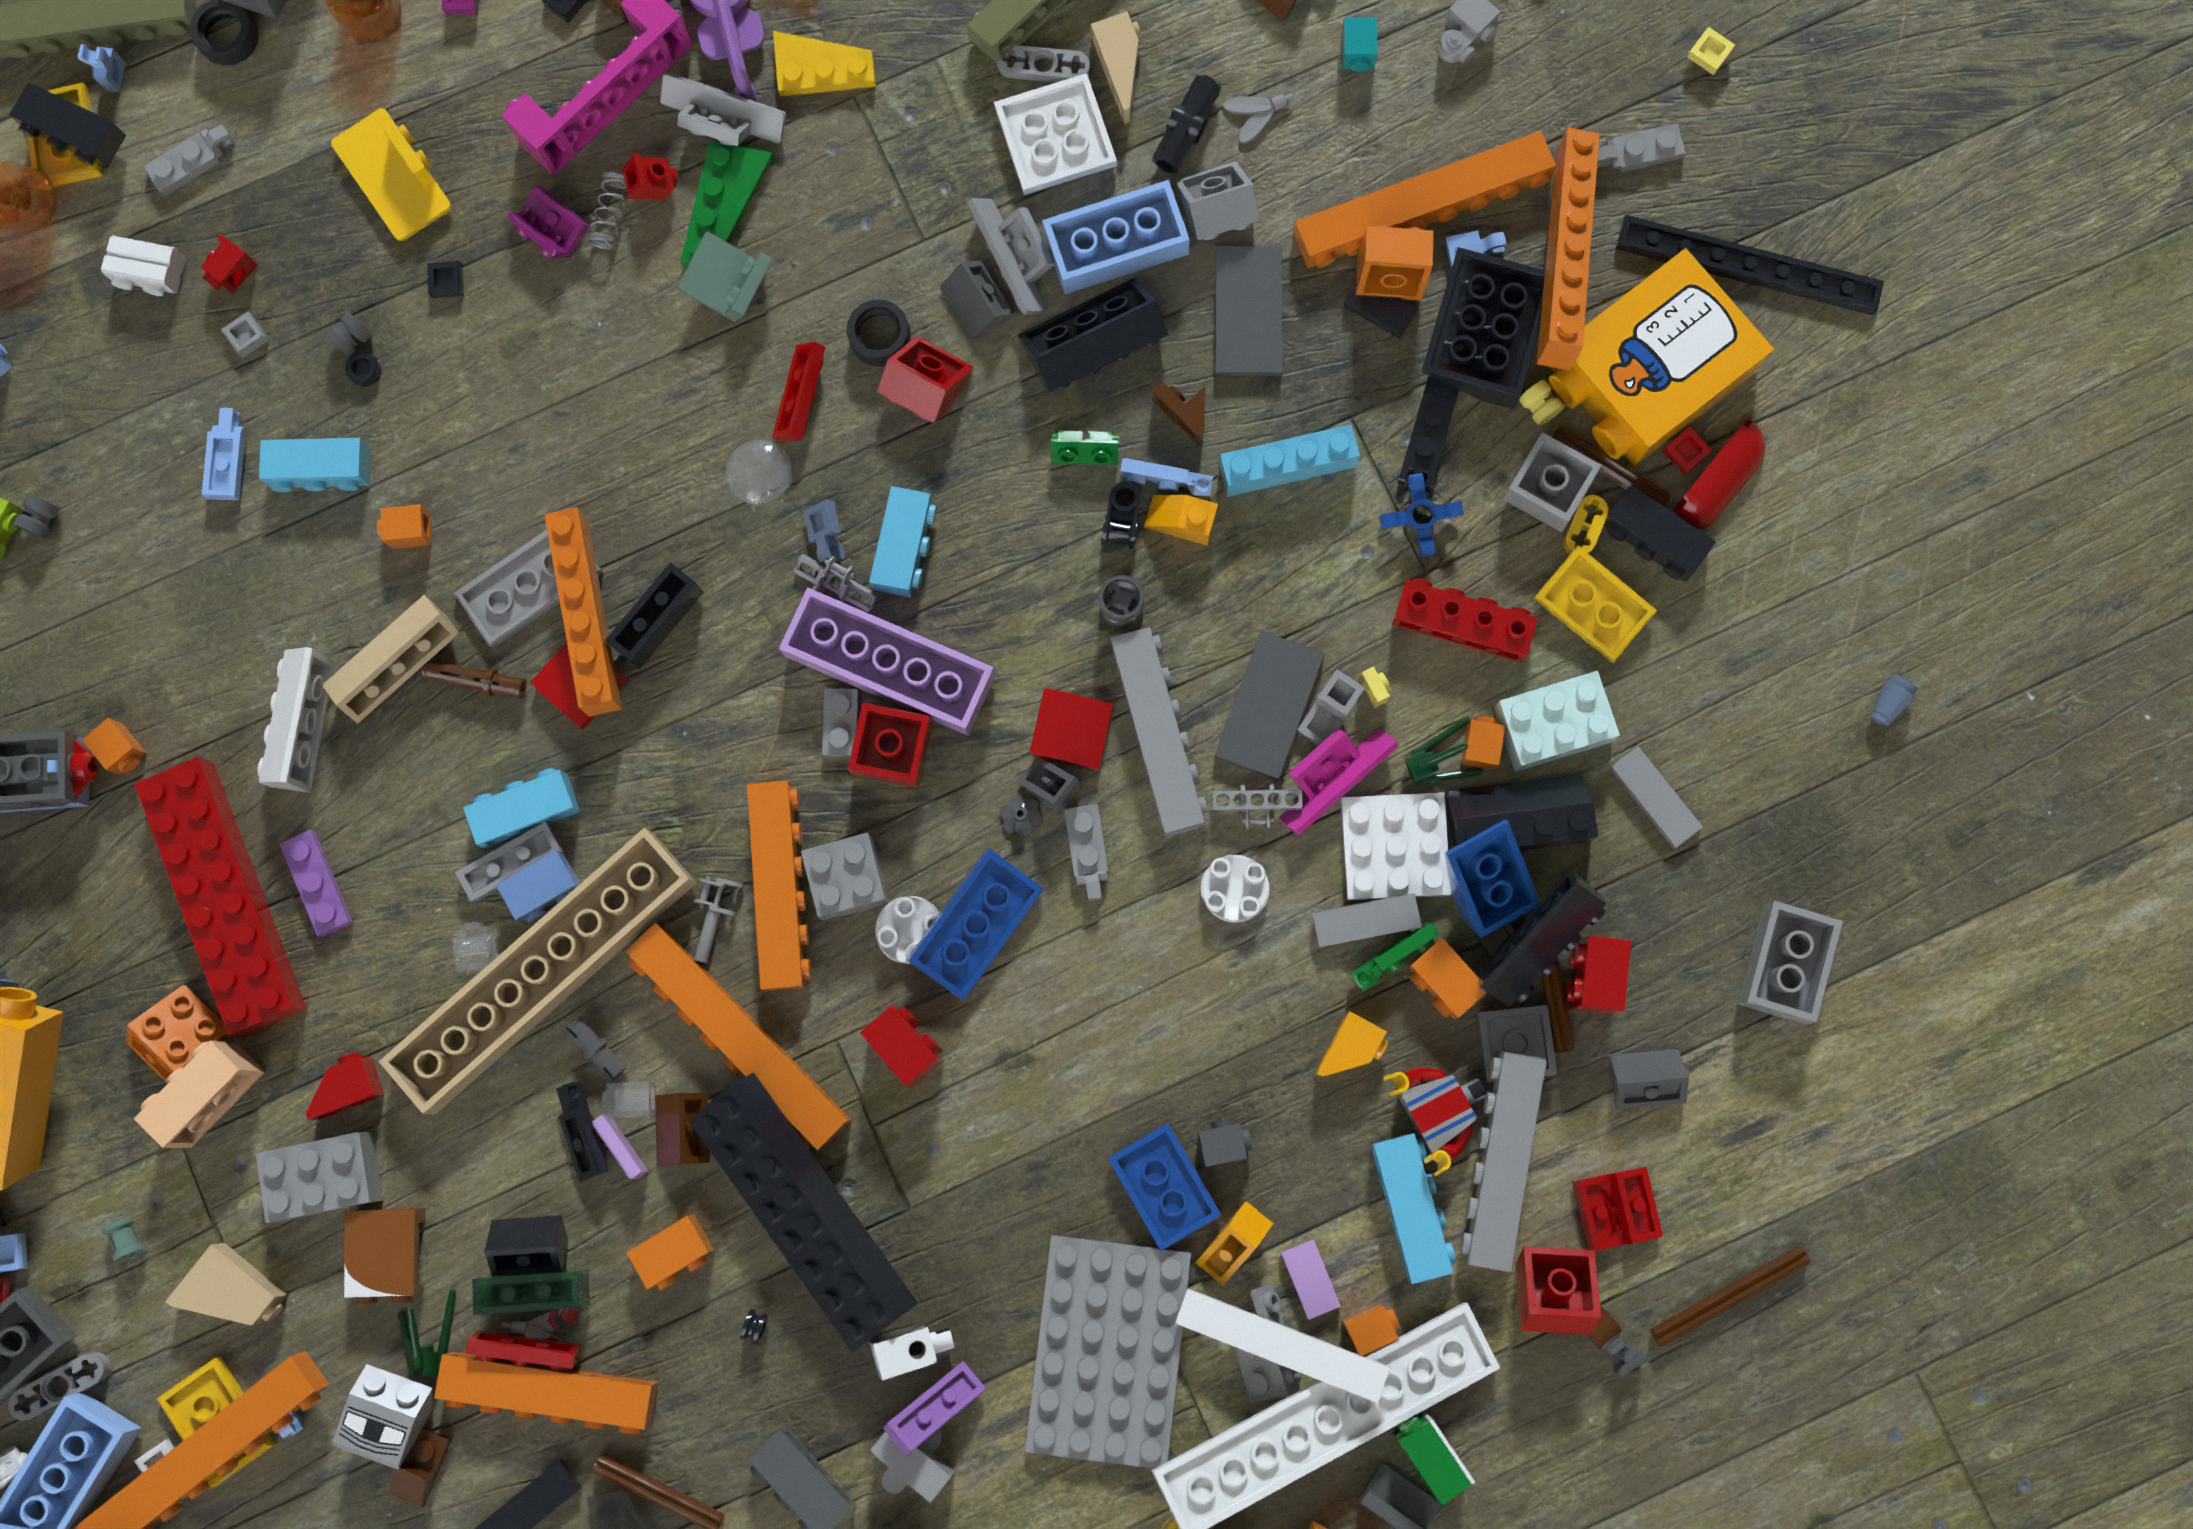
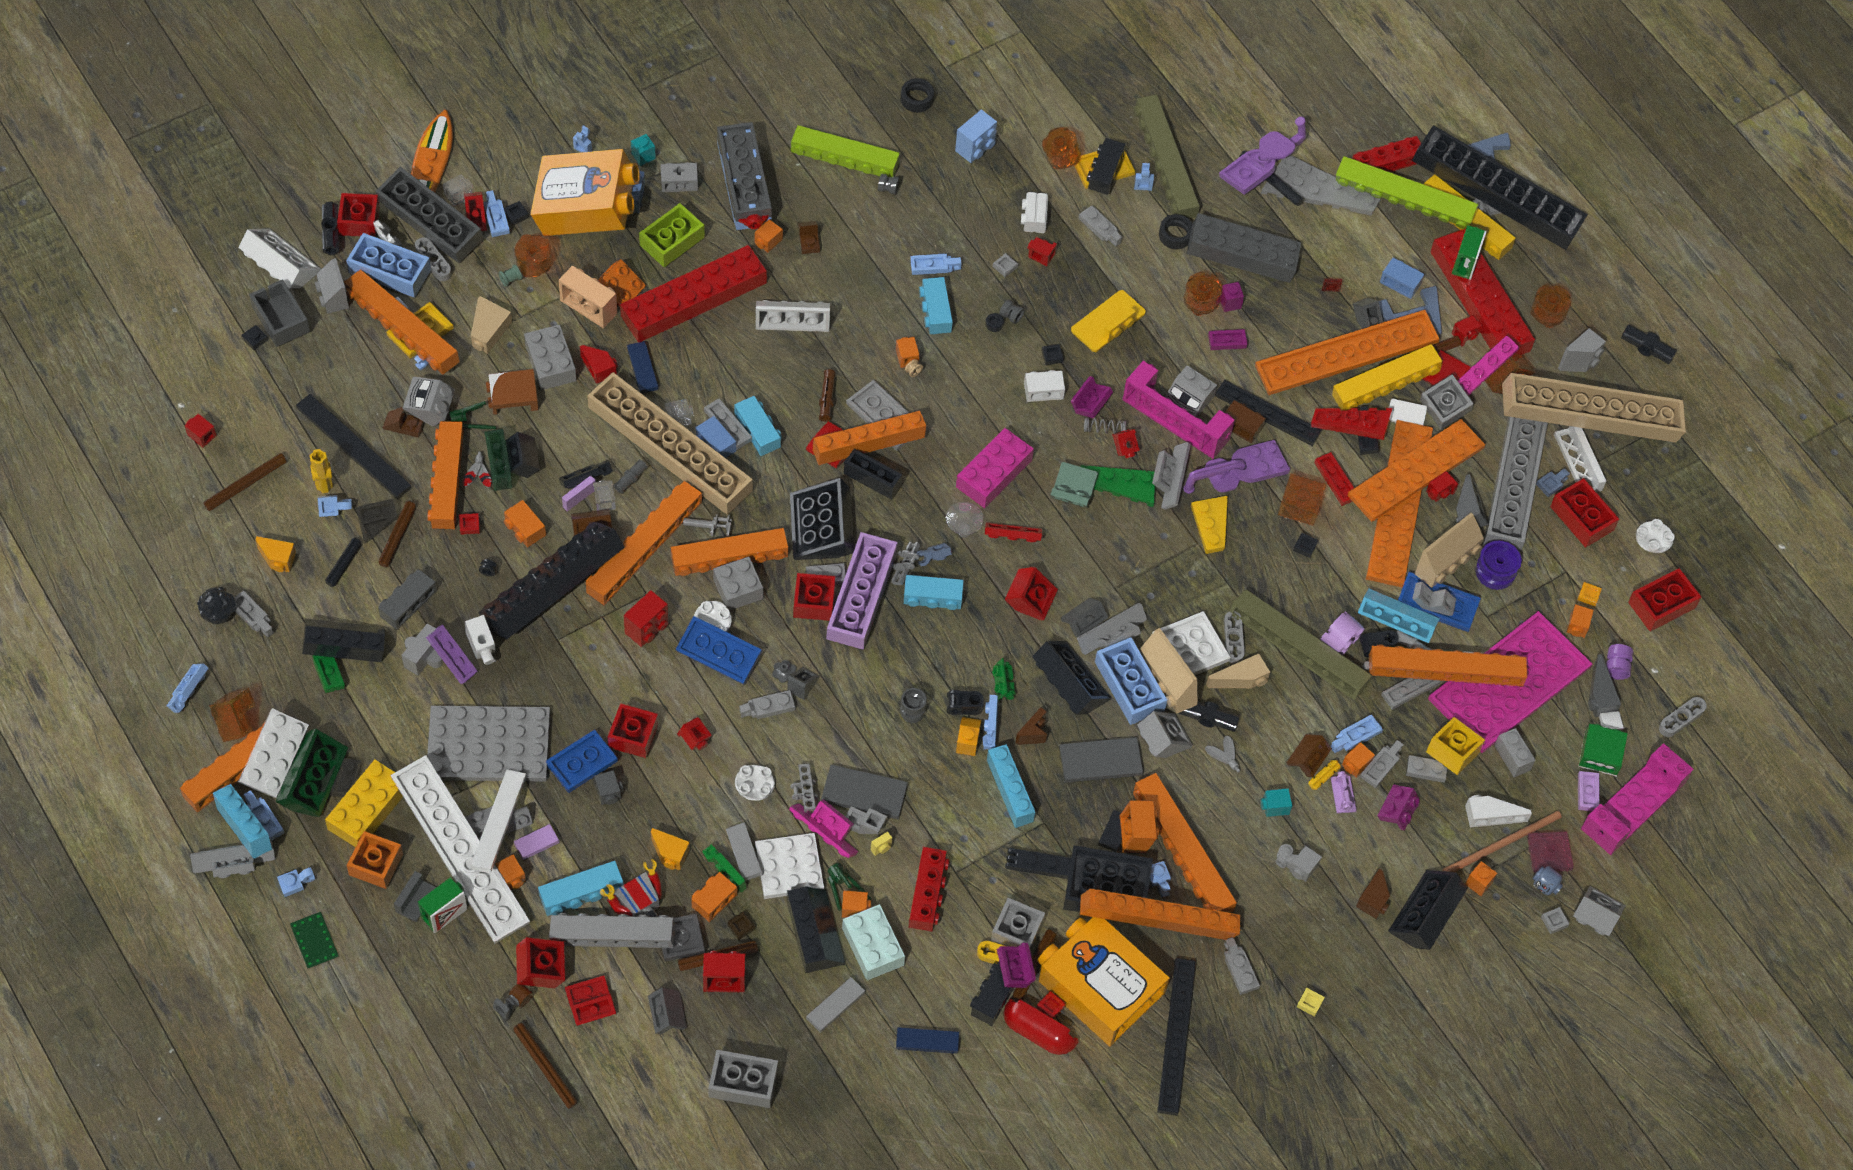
camera: 70 degrees right, 20 degrees down
medium lavender plate [279,829,353,937] -> none
tan brick [322,595,460,724] -> none
red plate [466,1330,582,1371] -> none
black tyre [847,299,911,367] -> none
red slope [1029,688,1114,771] -> none
light grey brick [1111,627,1209,837] -> none
light orange slope [1196,1201,1273,1285] -> none
blue pin [1379,473,1464,557] -> none
blue slope [1444,819,1541,938] -> none
black slope [1478,870,1607,1007] -> none
light yellow wheel [1519,379,1565,426] -> none
yellow tile [1533,546,1657,663] -> none
sand blue cone [1870,674,1918,728] -> none
none -> red plate [459,513,480,535]
none -> clear orange brick [514,234,552,277]
none -> red brick [607,703,659,758]
none -> dark blue tile [627,341,658,394]
none -> lime brick [639,203,705,267]
none -> red brick [677,717,712,751]
none -> black slope [790,478,854,560]
none -> reddish brown slope [797,221,820,254]
none -> dark blue tile [896,1027,959,1054]
none -> tan bush [905,359,923,377]
none -> dark pink brick [956,428,1034,509]
none -> magenta bracket [997,942,1036,988]
none -> white brick [1024,370,1065,402]
none -> tan slope [1140,628,1197,713]
none -> light grey slope [1165,365,1217,417]

